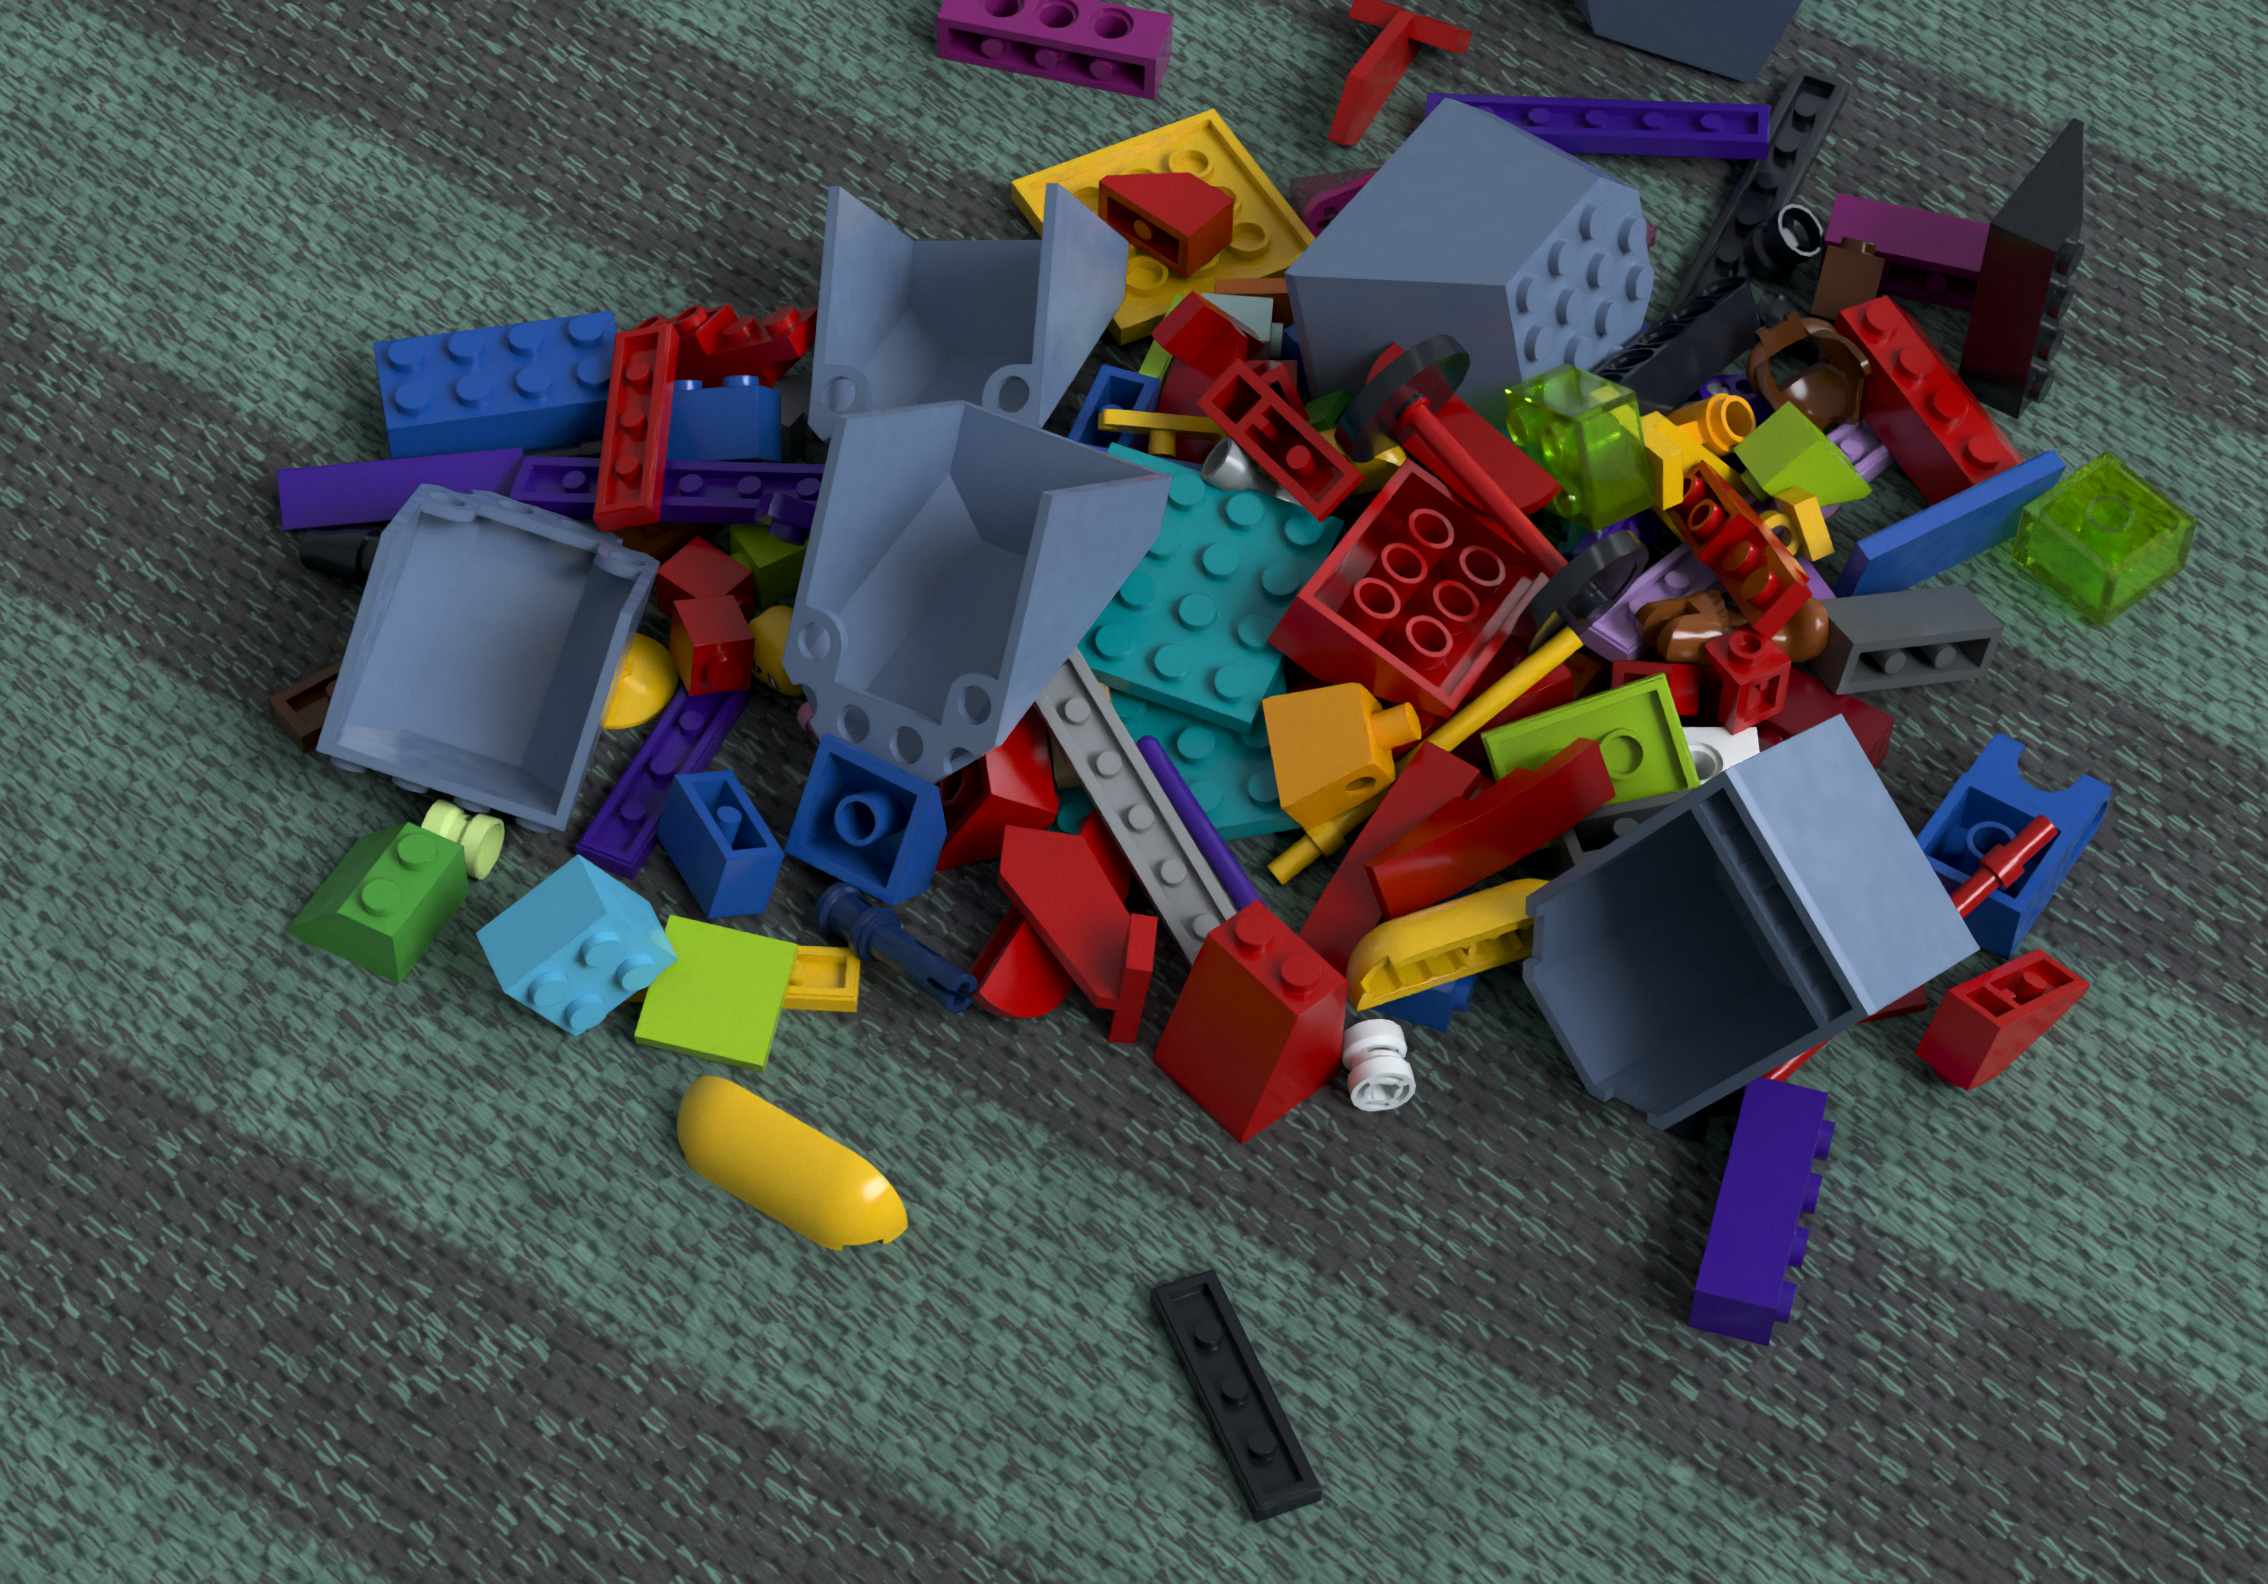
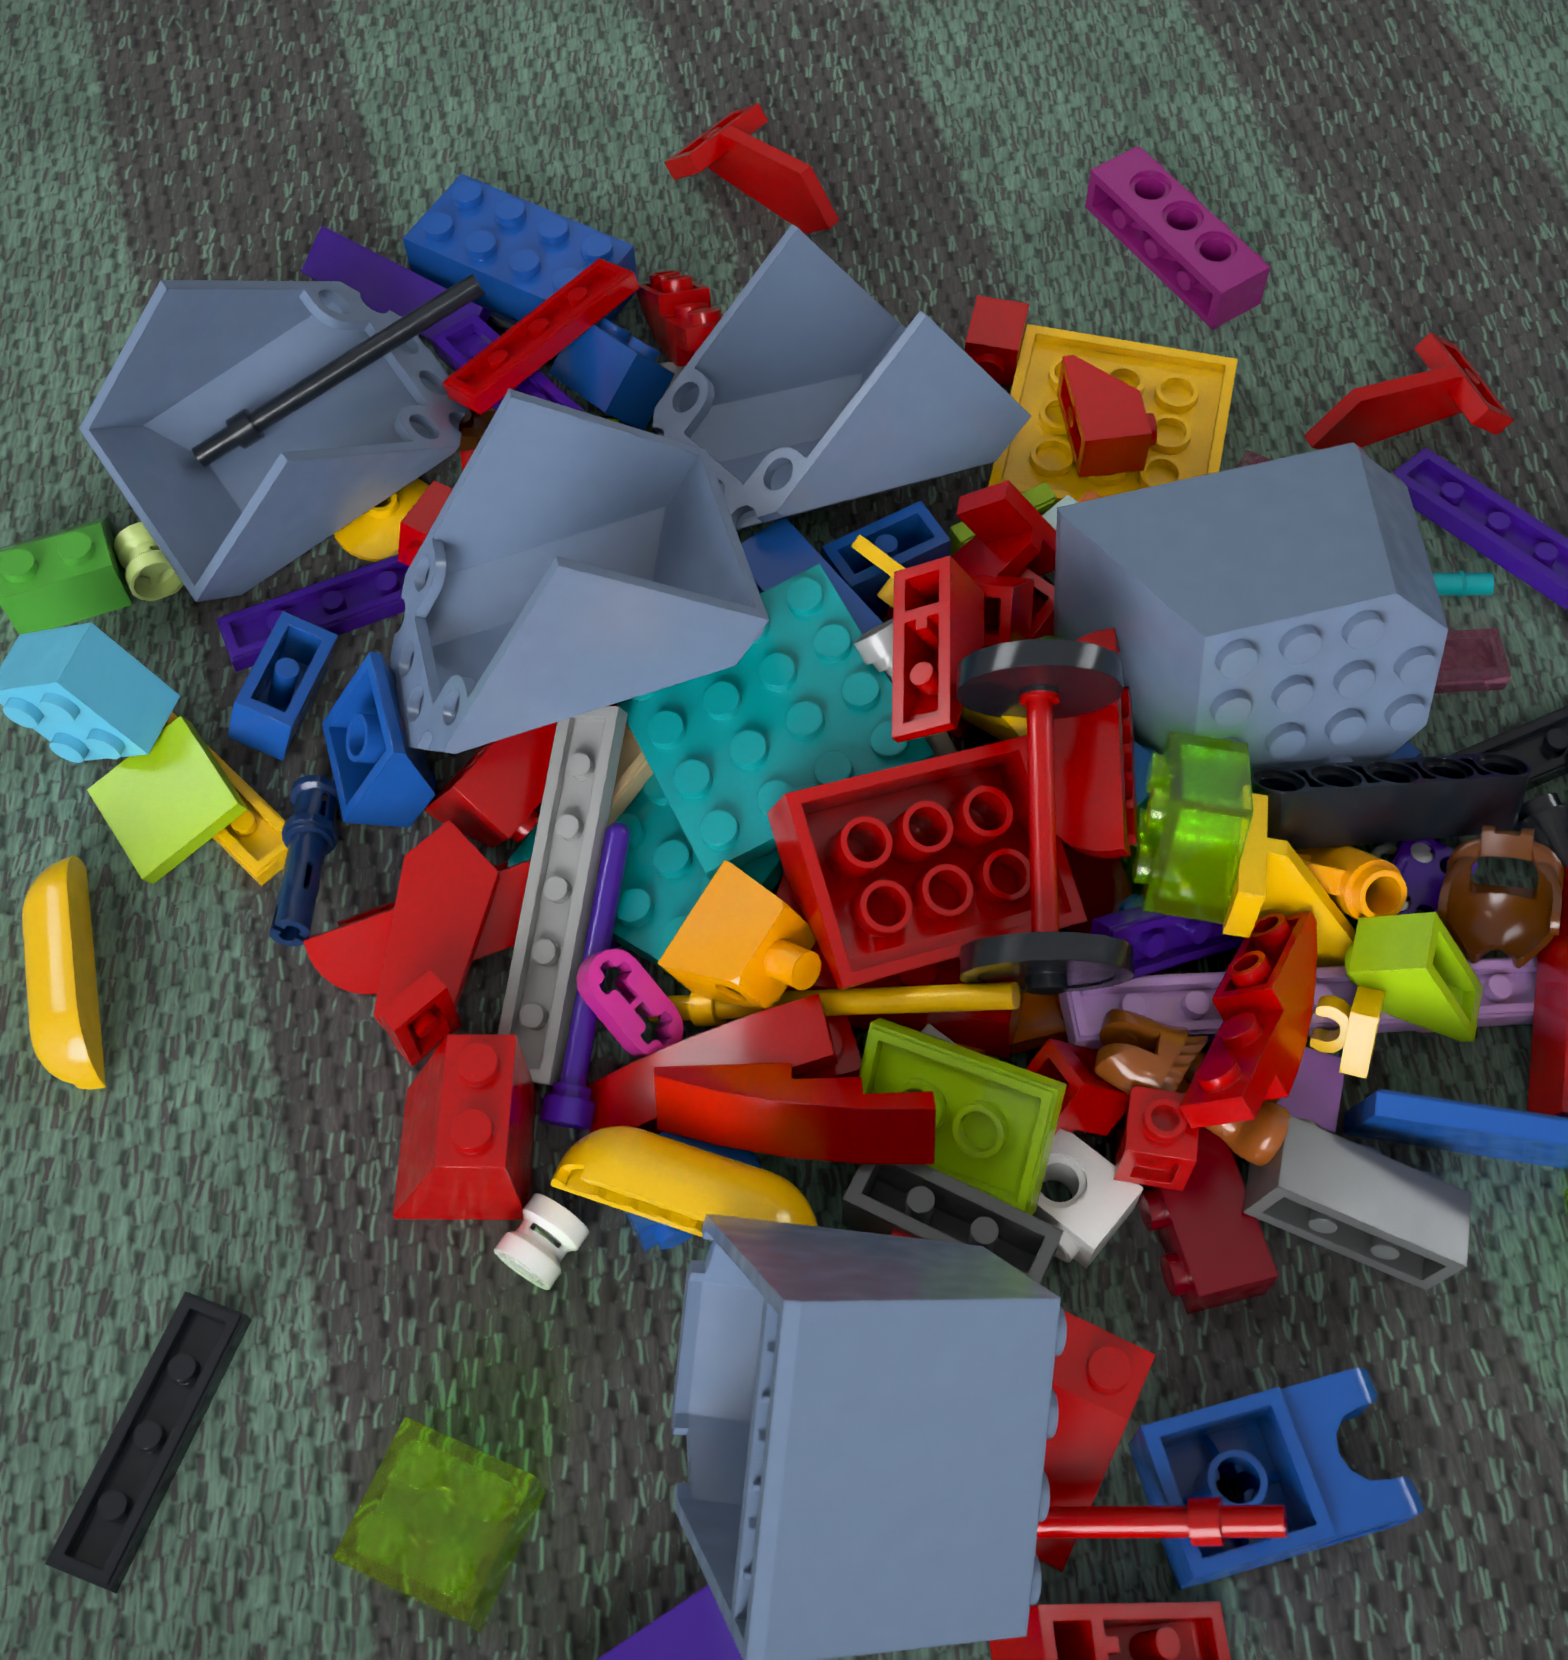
camera: 45 degrees right, 10 degrees up
none -> black bar [192,273,485,467]
none -> clear neon green brick [333,1417,546,1633]
none -> dark pink beam [576,949,684,1058]
none -> red piece [664,103,840,234]
none -> red brick [965,295,1029,386]

